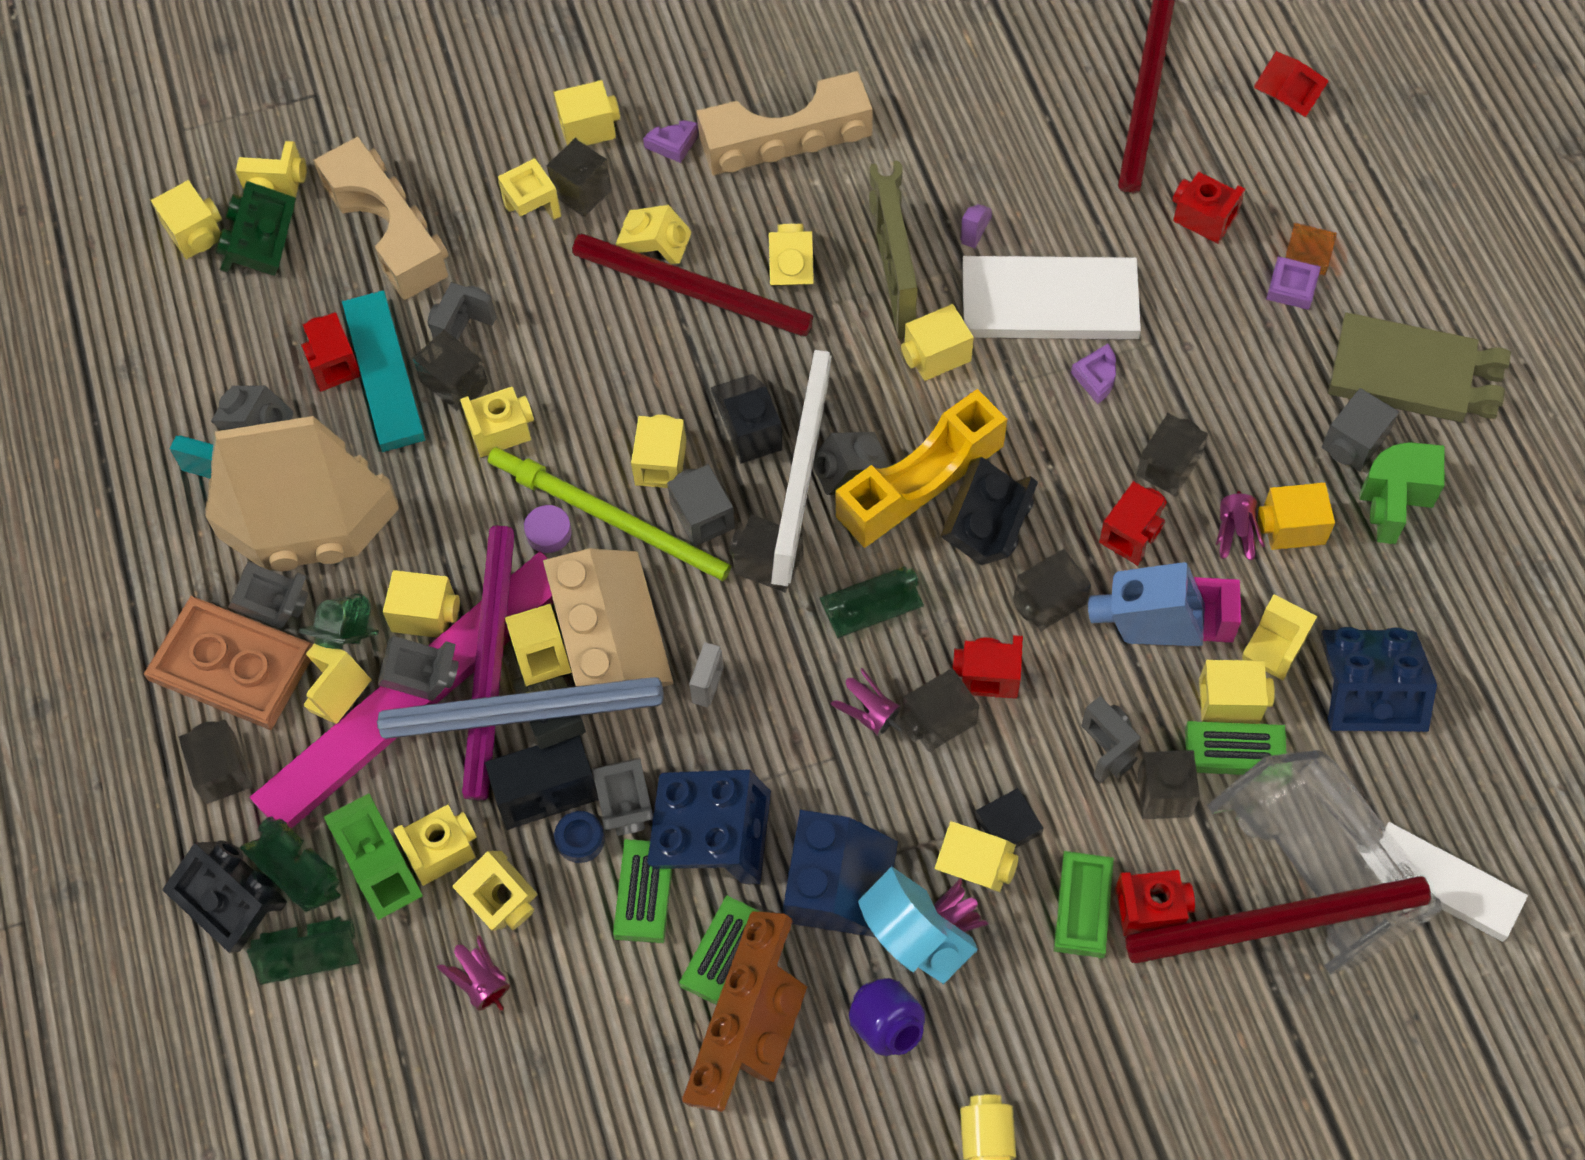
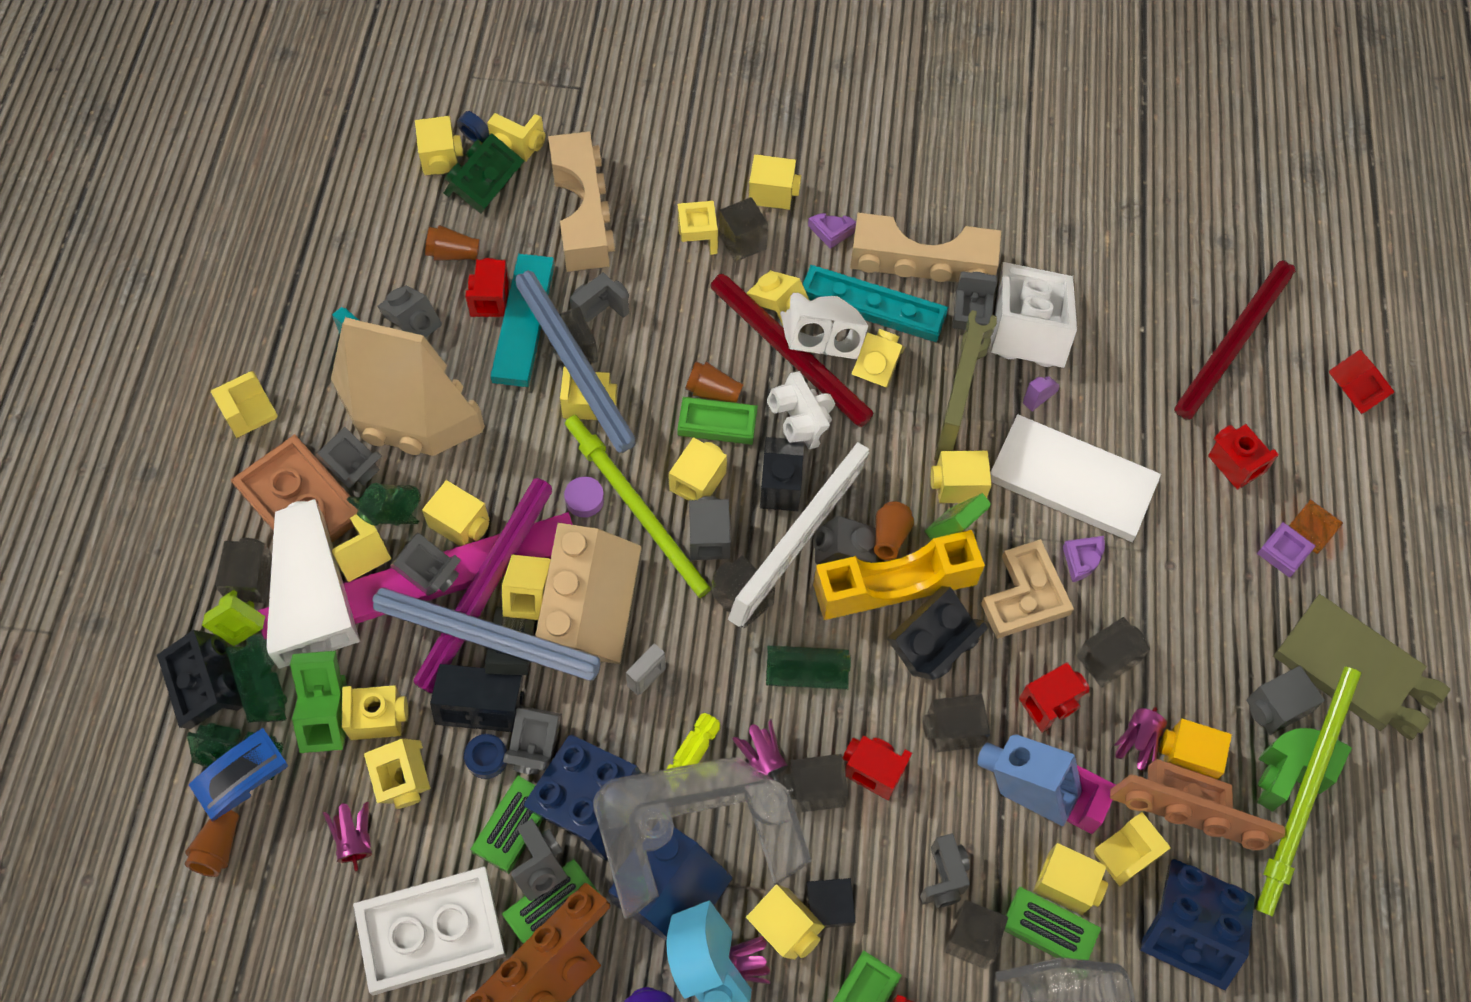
camera: 20 degrees right, 0 degrees up
none -> dark orange cone [185,810,240,877]
none -> blue slope [188,728,288,822]
none -> lime tile [202,590,265,647]
none -> light yellow panel [210,371,278,438]
none -> white slope [266,499,360,669]
none -> white plate [353,866,506,995]
none -> dark orange cone [425,225,480,261]
none -> dark blue tile [457,111,489,143]
none -> dark grey bracket [511,818,568,901]
none -> sand blue axle [515,270,636,453]
none -> clear windscreen [593,757,812,919]
none -> neon yellow axle [662,713,720,792]
none -> bright green tile [677,397,758,445]
none -> dark orange cone [685,361,743,403]
none -> white hips [767,371,835,449]
none -> white piece [780,293,868,359]
none -> teal tile [802,265,949,343]
none -> dark orange cone [874,501,914,560]
none -> bright green tile [924,493,991,540]
none -> dark grey bracket [952,272,997,330]
none -> tan plate [981,539,1074,639]
none -> white slope [991,262,1077,368]
none -> nougat bracket [1110,759,1285,850]
none -> lime bar [1255,667,1361,917]

